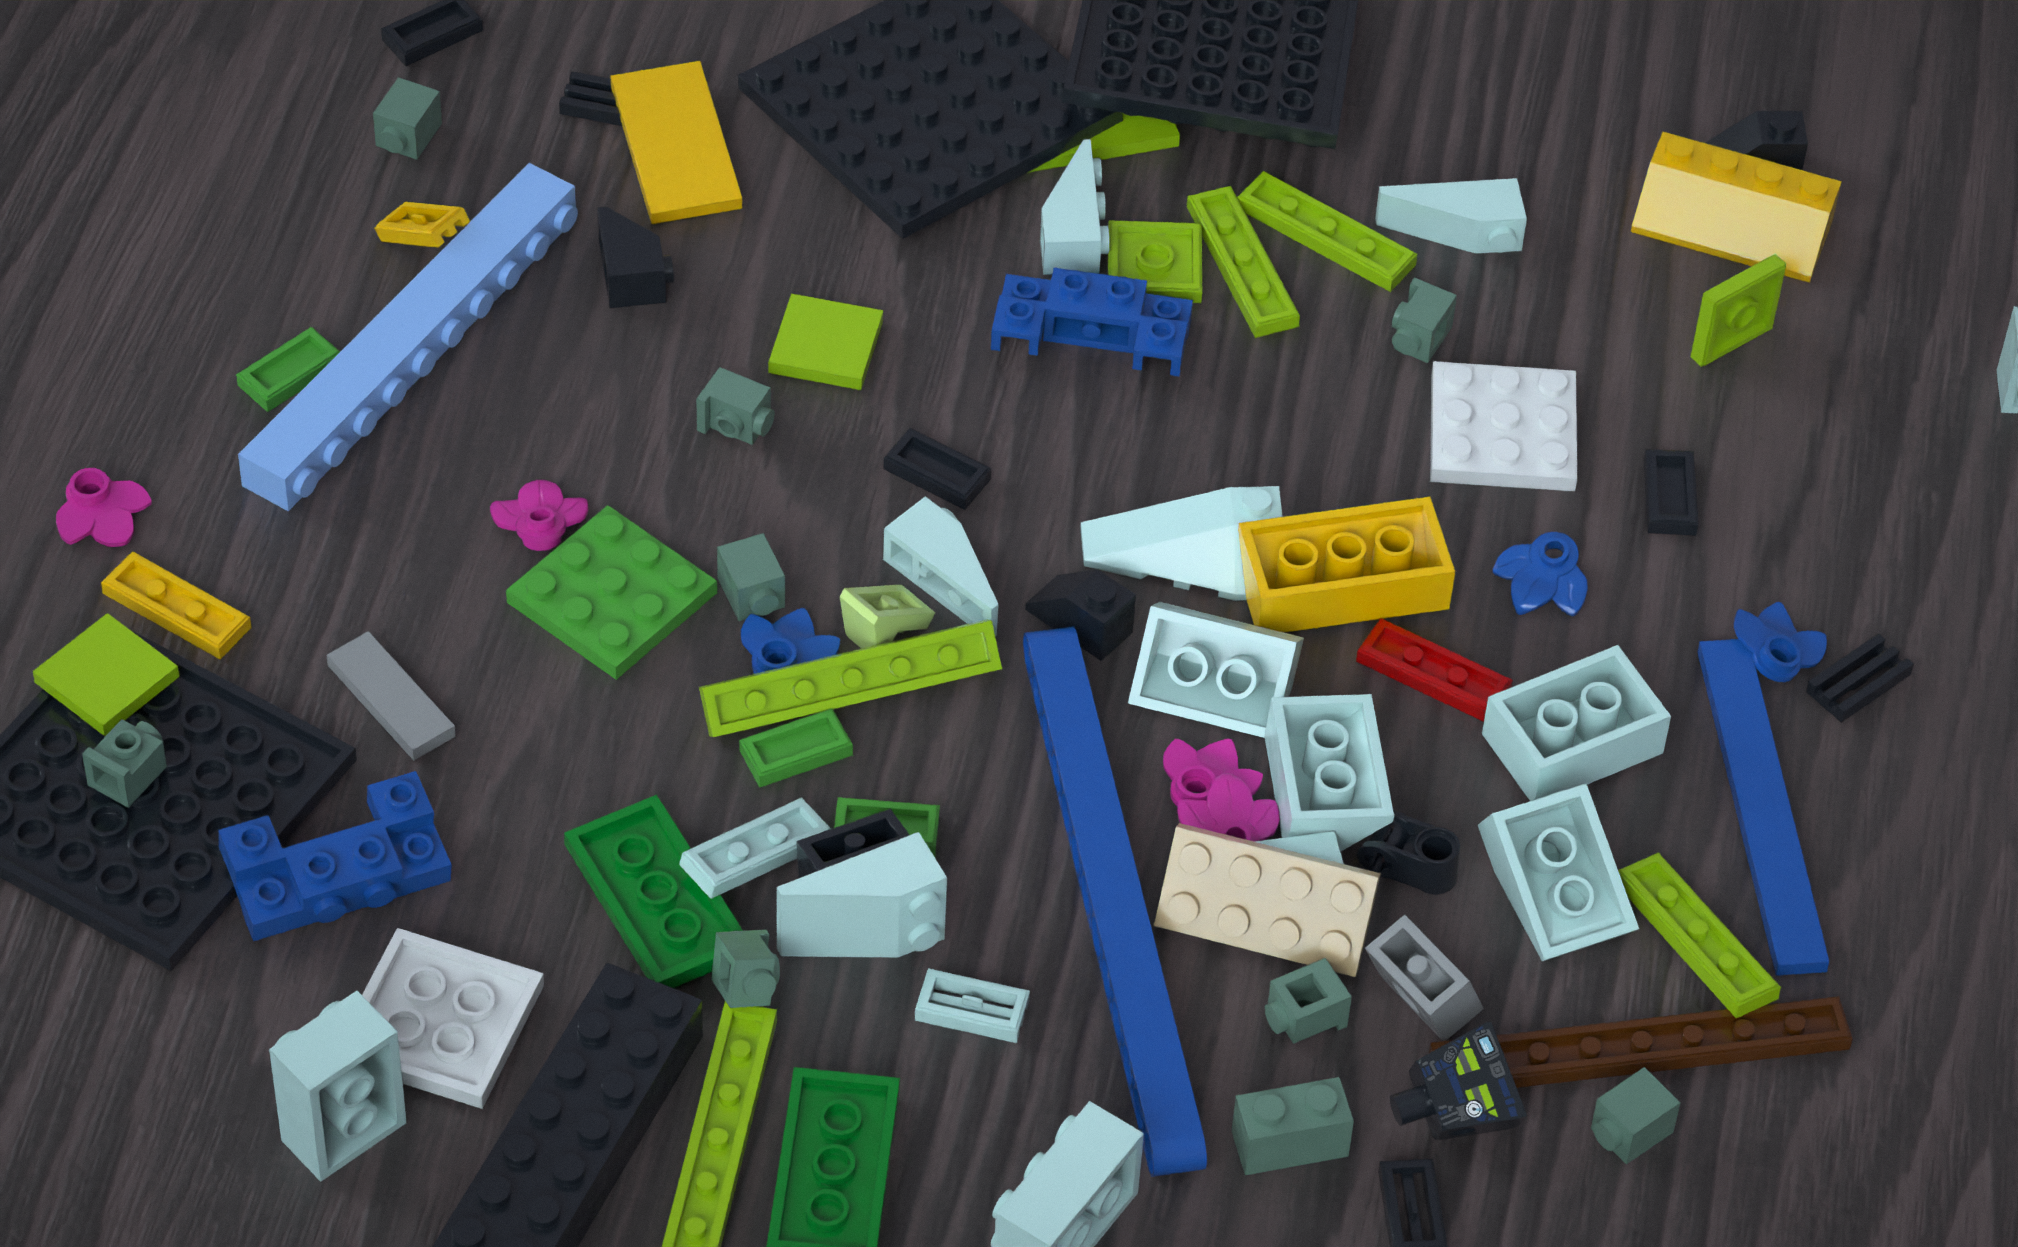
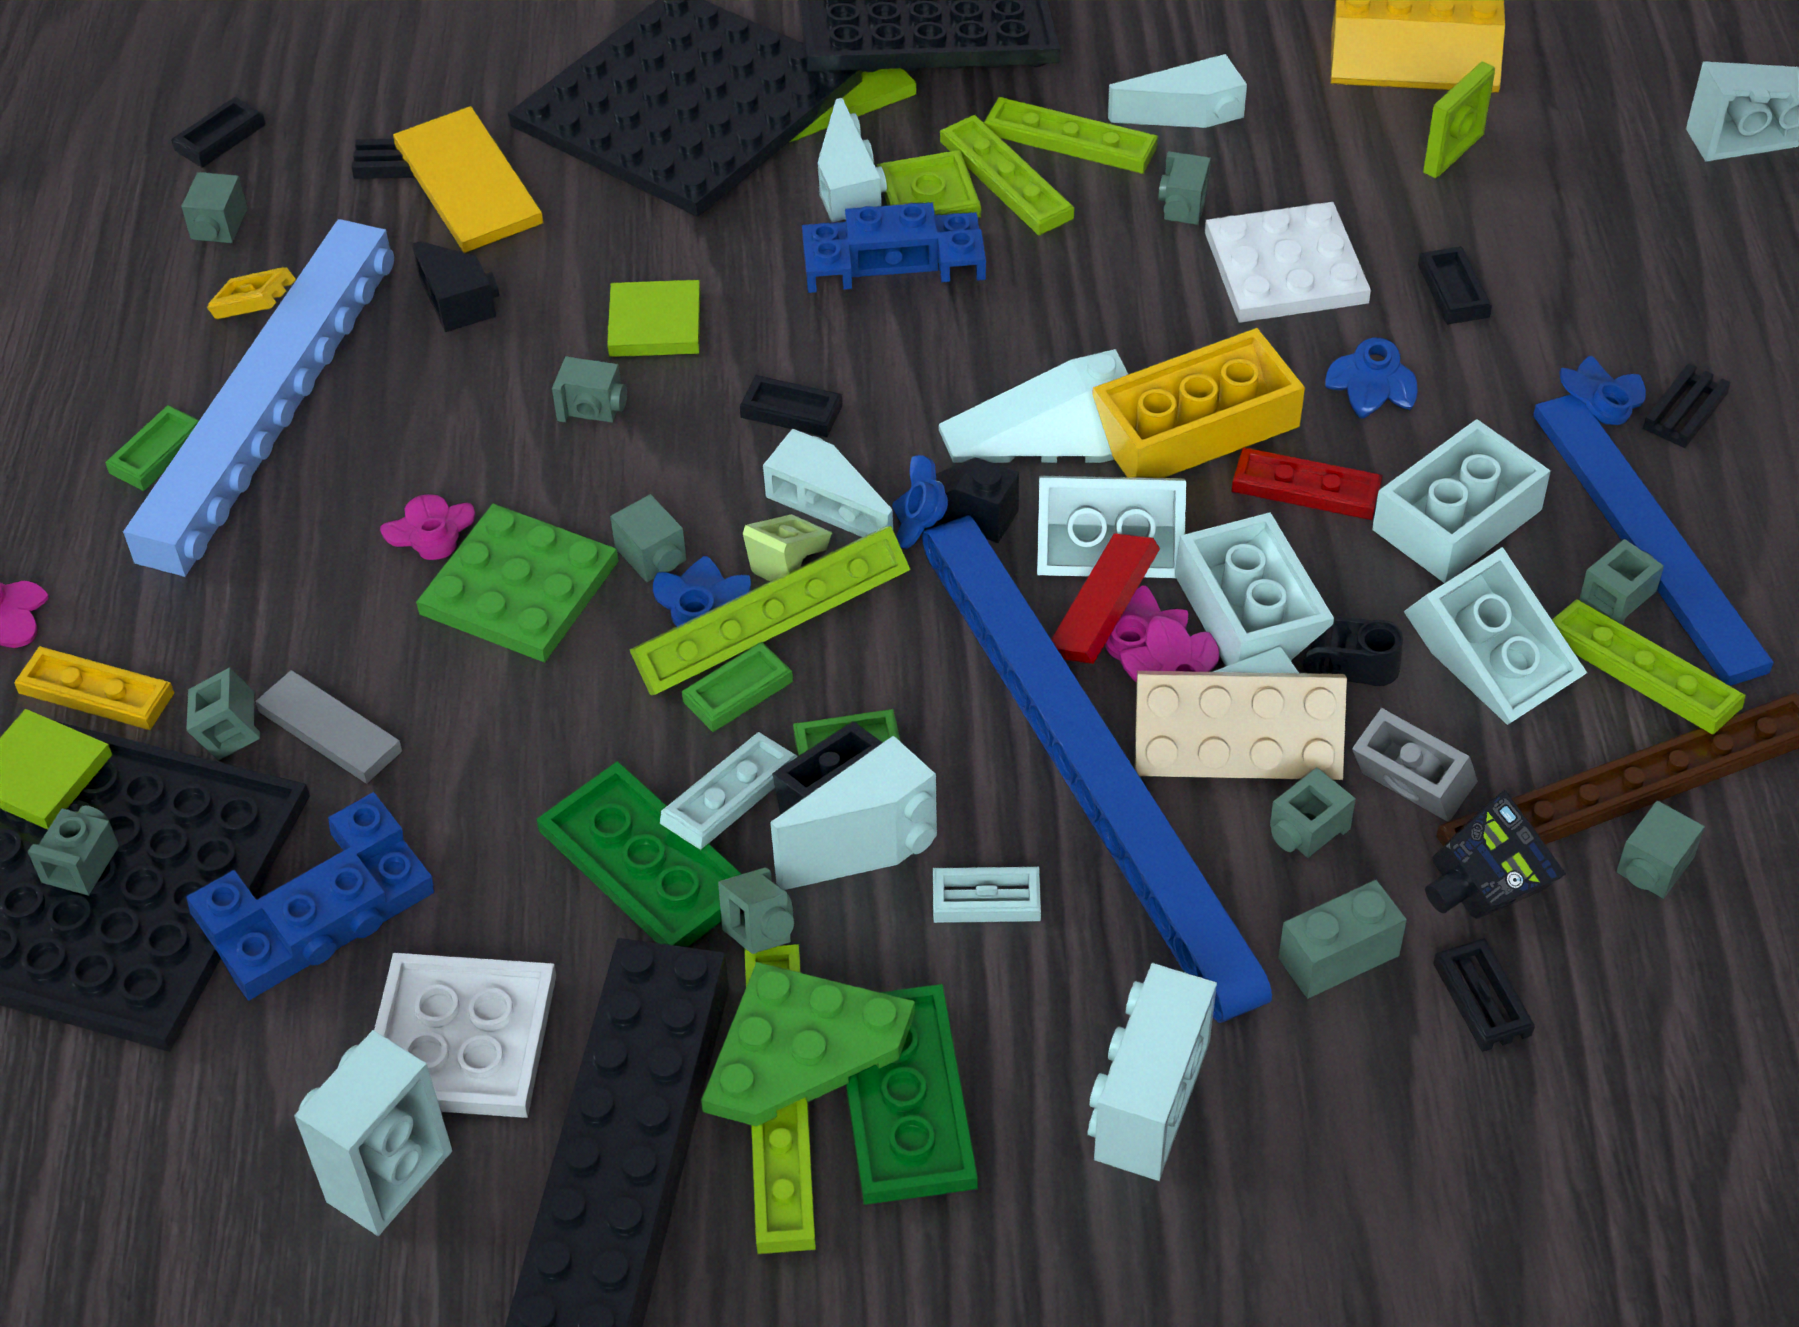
camera: 10 degrees left, 0 degrees up
none -> sand green brick [187,667,260,761]
none -> bright green plate [701,962,915,1126]
none -> blue plate [892,455,948,549]
none -> red tile [1051,533,1160,664]
none -> sand green brick [1579,539,1664,625]

